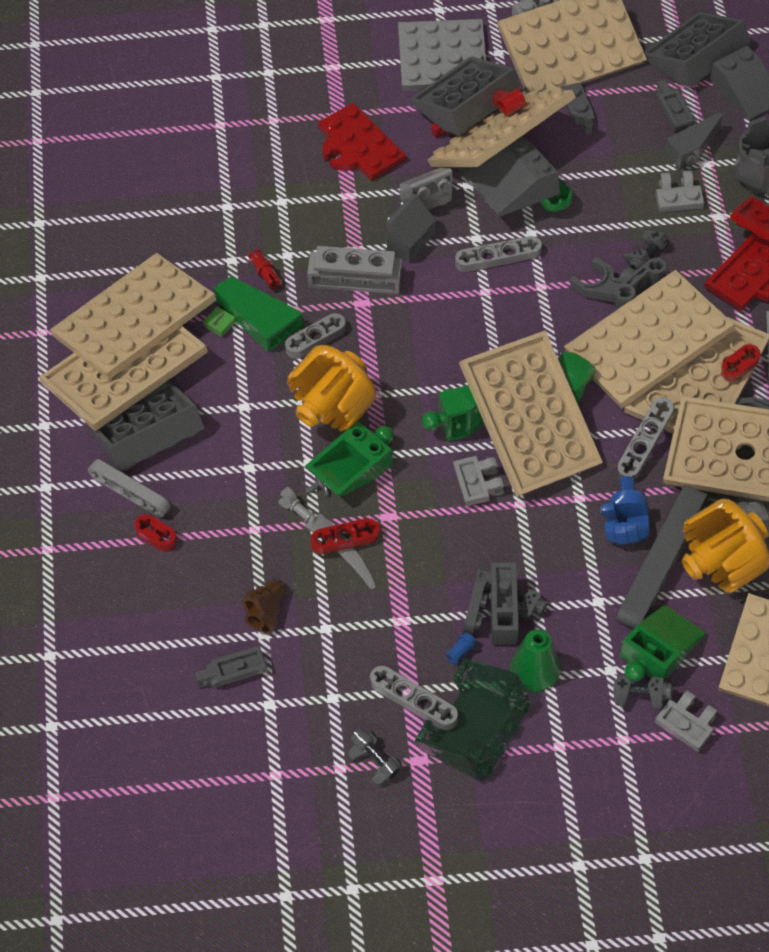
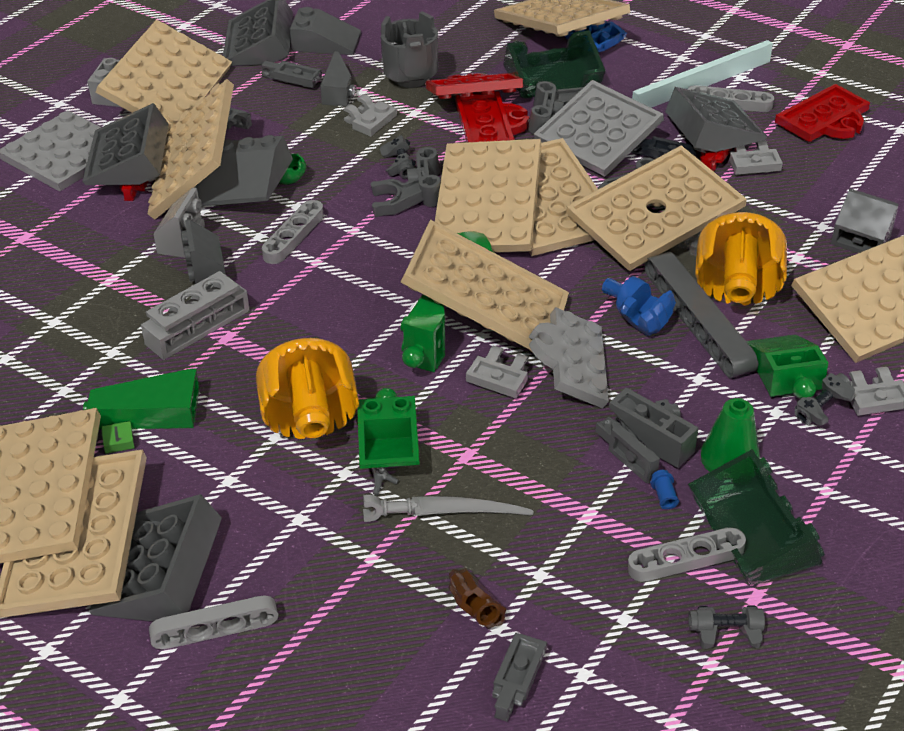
camera: 50 degrees left, 15 degrees down
red beam [134,514,177,552] -> none
red pin [248,249,282,290] -> none
light grey beam [285,313,345,359] -> none
red beam [310,518,380,554] -> none
red plate [318,103,406,181] -> none
red piece [492,88,527,117] -> none
light grey beam [618,397,674,479] -> none
red beam [721,344,761,382] -> none
none -> light grey plate [529,307,609,408]

